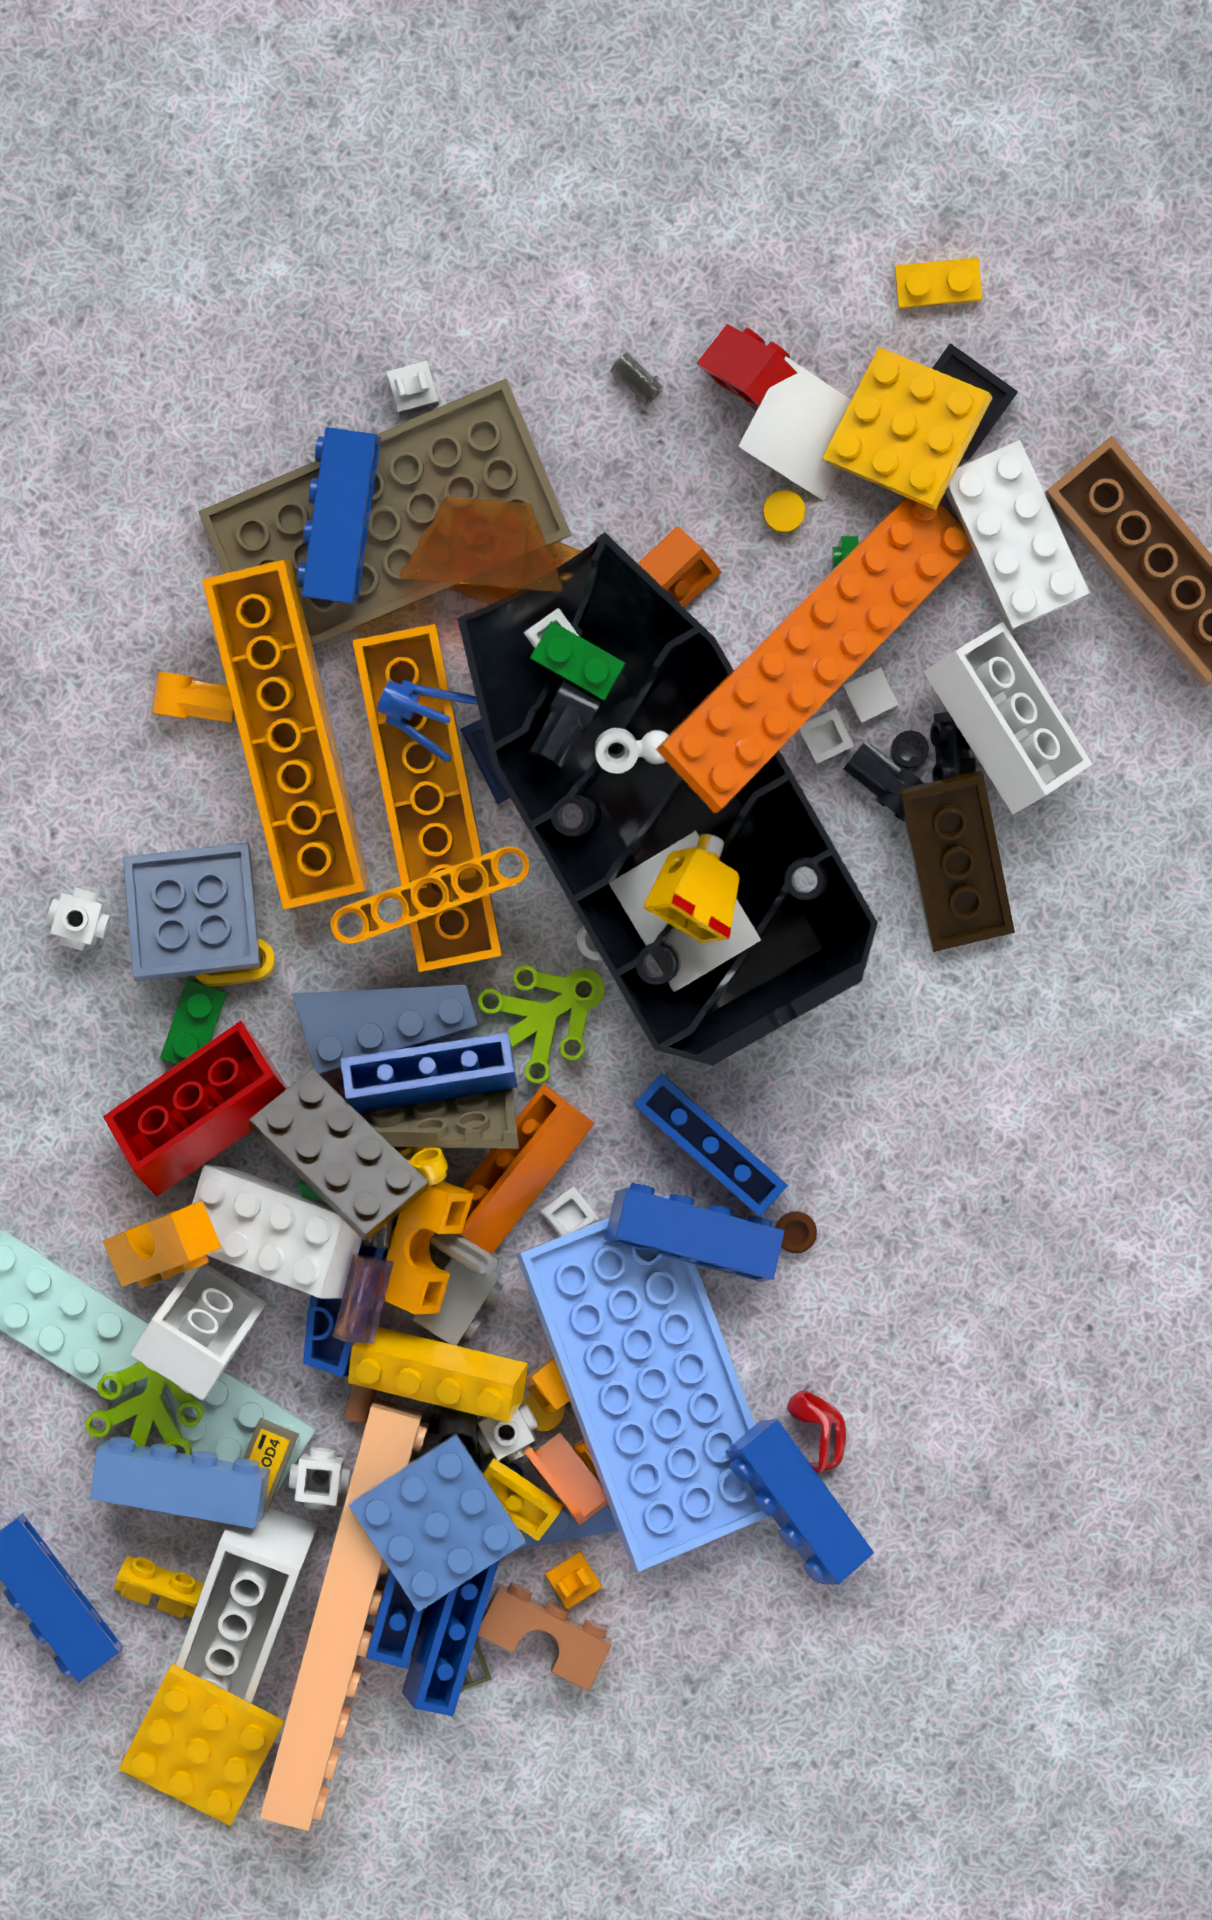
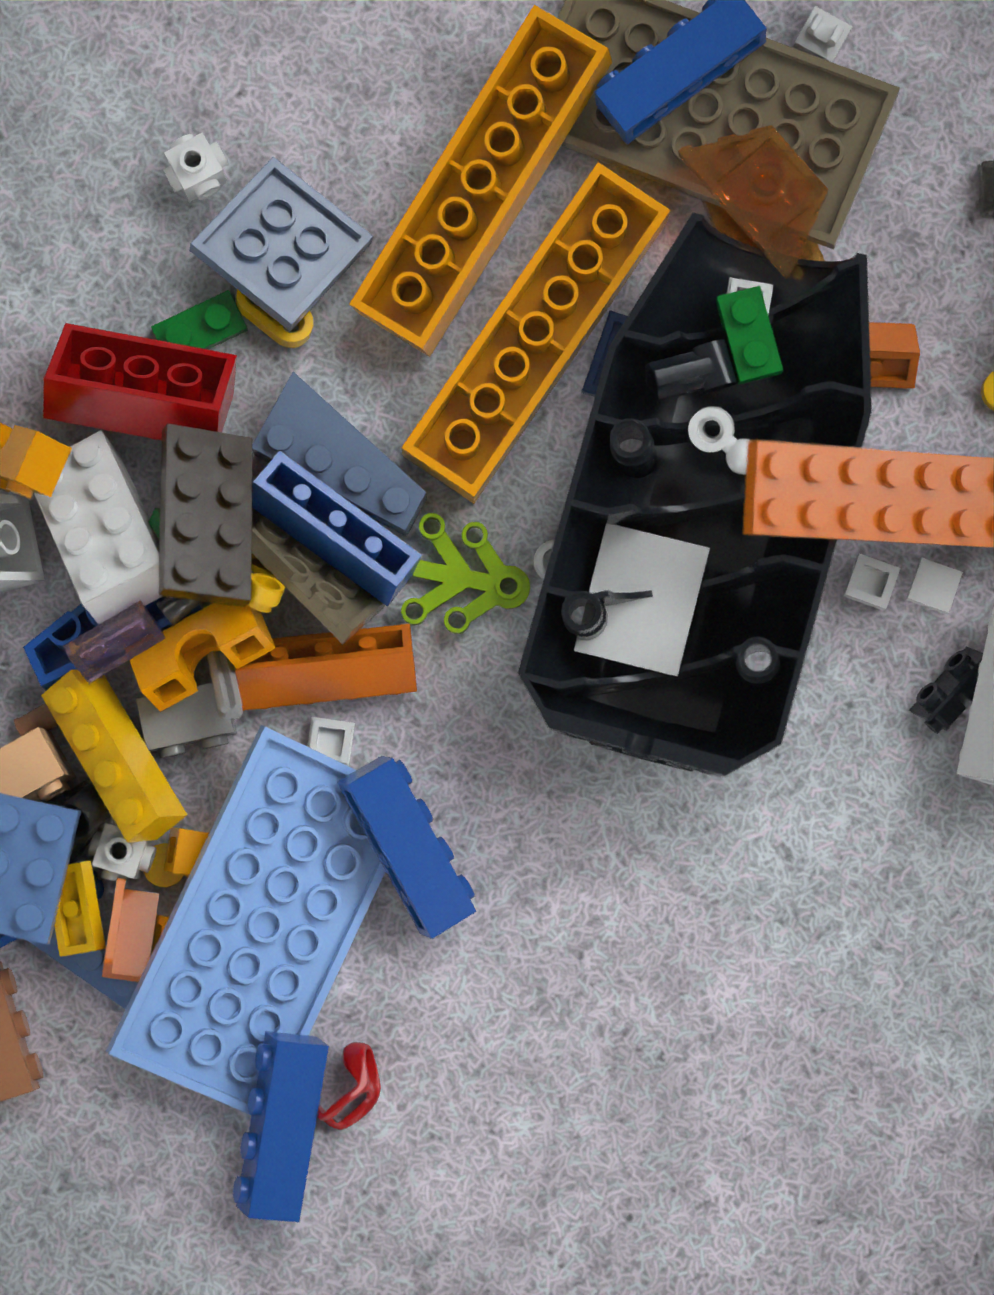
camera: 40 degrees right, 5 degrees down
light orange piece [151,672,235,724] -> none
light orange beam [331,846,530,944] -> none
blue plant [377,679,478,762] -> none
light orange tile [545,1550,603,1610] -> none
blue brick [633,1072,788,1217] -> none
yellow torso [643,834,739,944] -> none
reddish brown tile [775,1211,817,1253] -> none
black piece [842,741,925,822] -> none
black bush [890,730,929,768] -> none
dark brown plate [899,770,1015,952] -> none

